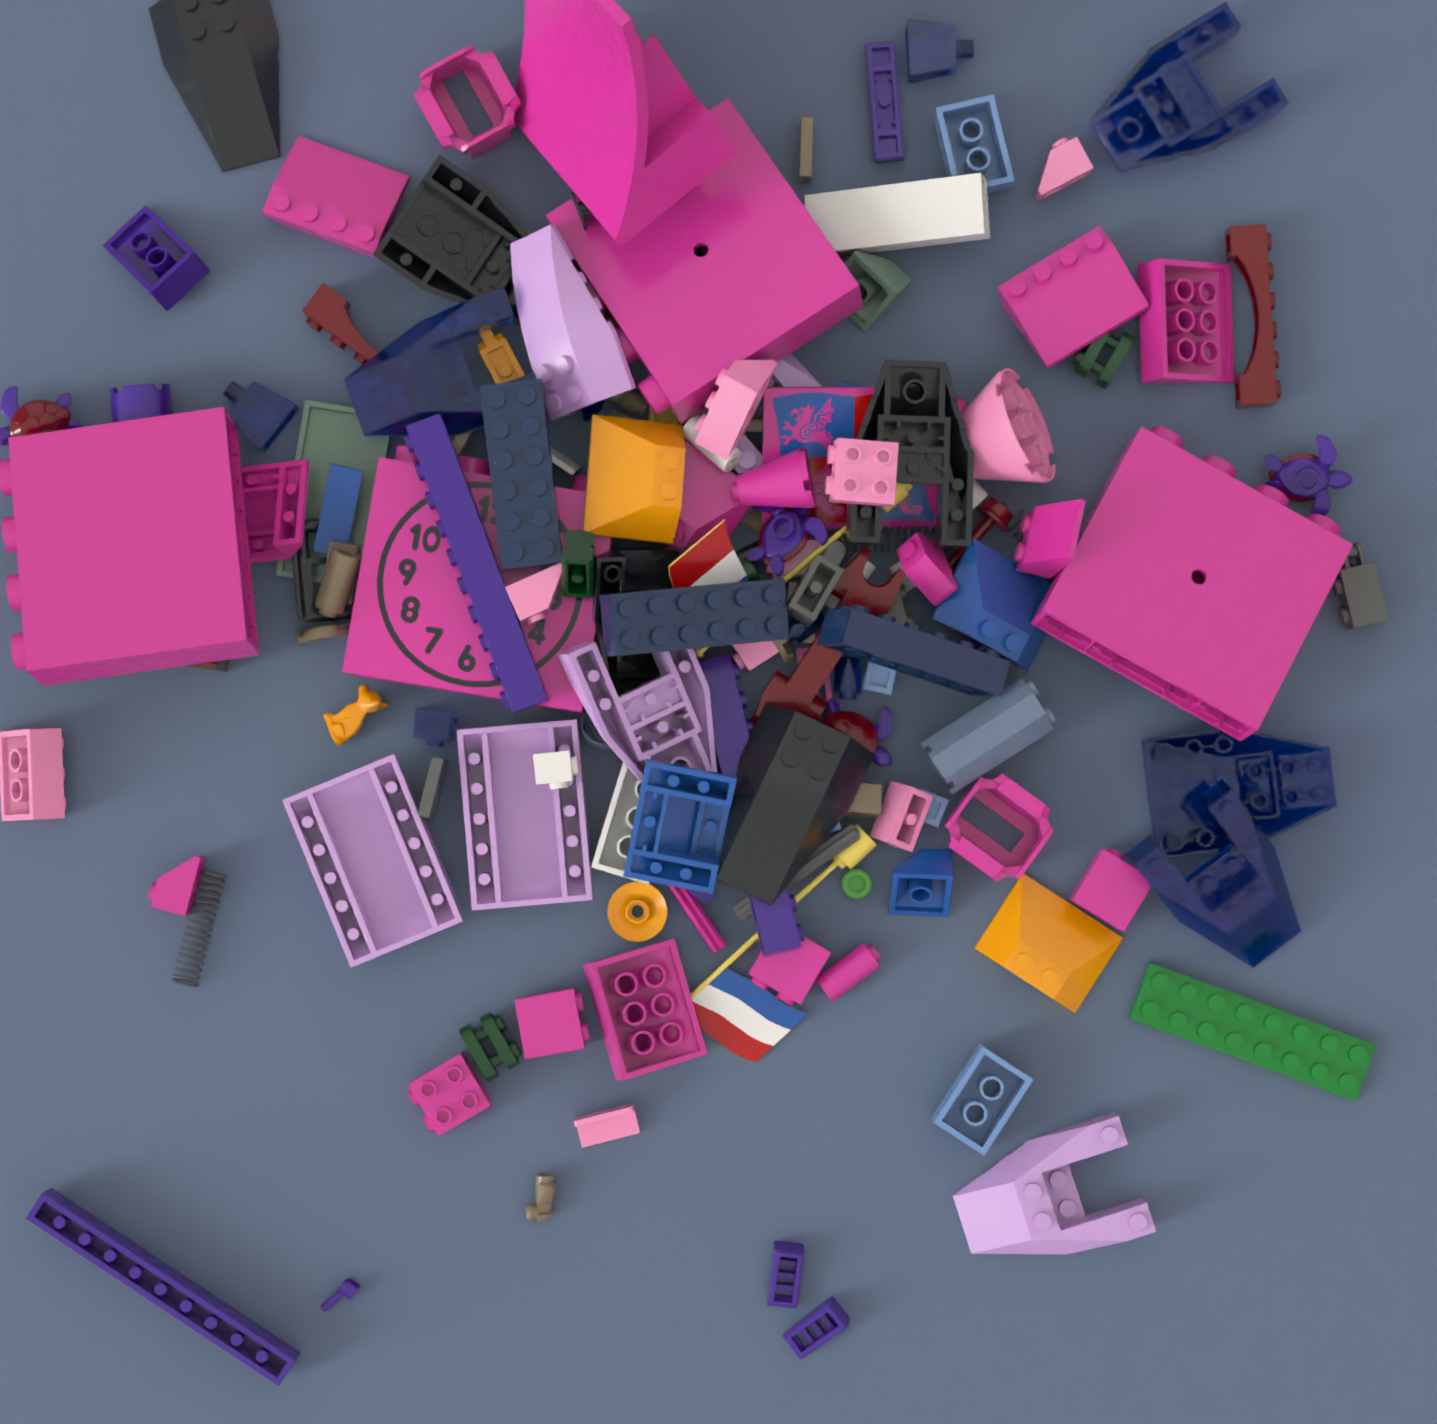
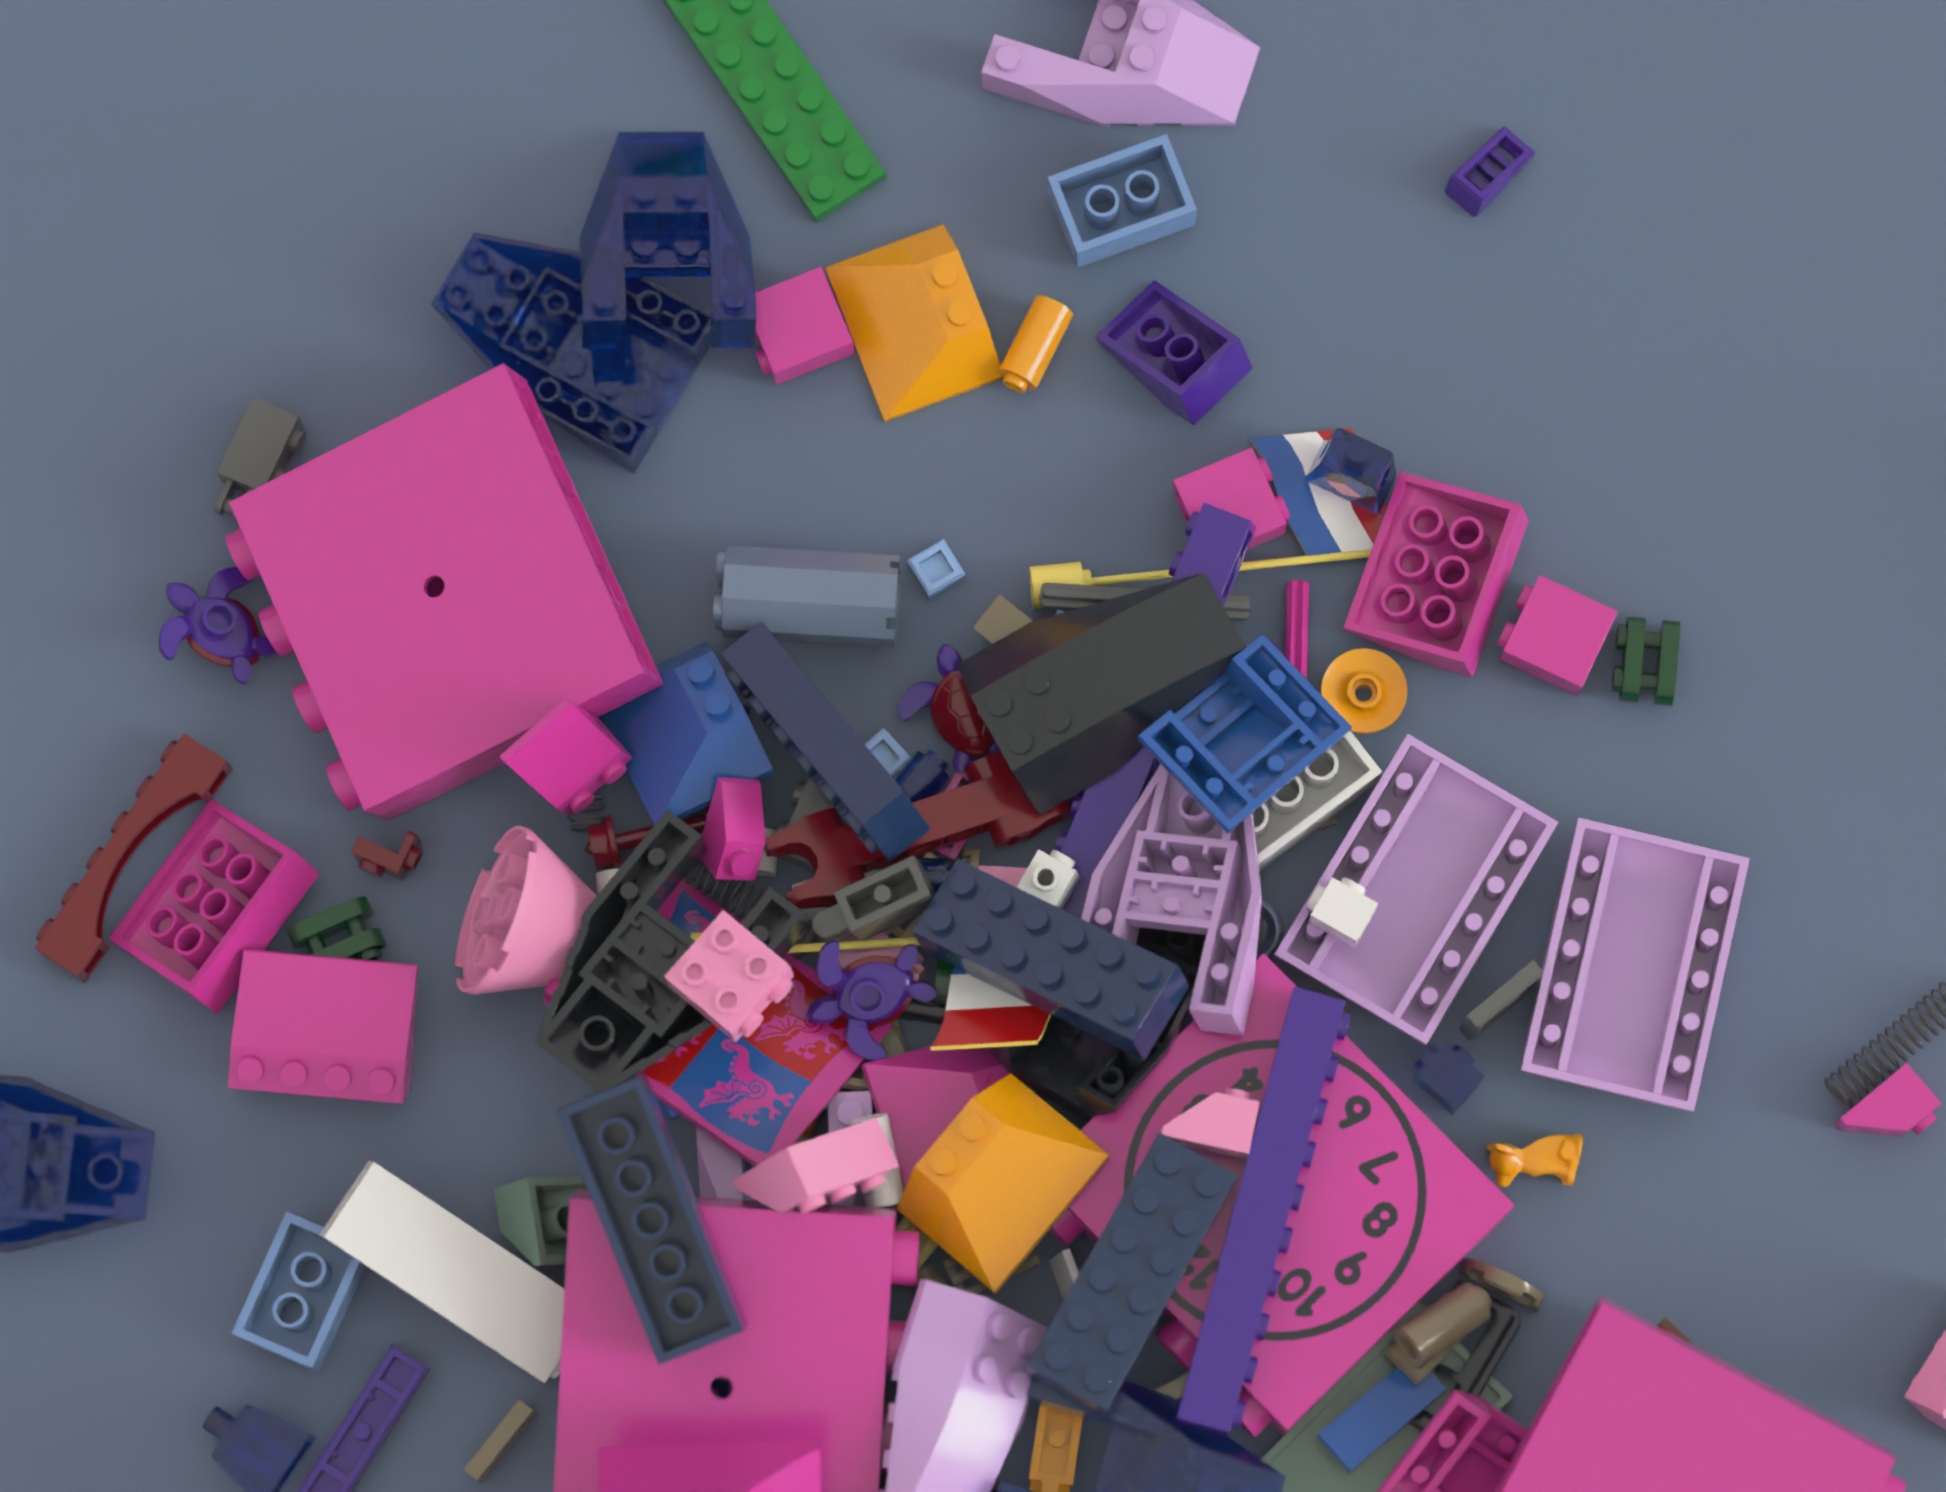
camera: 140 degrees left, 10 degrees down
dark pink brick [407,1051,493,1136] -> none
dark tan arm [525,1172,557,1222] -> none
dark green brick [561,530,596,598] -> none
bright pink panel [574,1103,640,1148] -> none
dark pink cone [732,448,816,508] -> none
dark purple slope [783,1296,850,1359] -> none
dark pink brick [816,942,881,1002] -> none
bright green tile [841,869,872,899] -> none
bright pink brick [869,781,933,852] -> none
blue slope [888,848,953,917] -> none
dark pink piece [944,773,1054,882] -> none
bright pink slope [1035,137,1094,202] -> none
none -> dark red bracket [351,831,423,881]
none -> dark blue brick [556,1073,747,1365]
none -> light orange brick [998,295,1074,393]
none -> white brick [1017,849,1081,909]
none -> dark purple slope [1095,280,1253,426]
none -> clear blue torso [1305,428,1397,514]

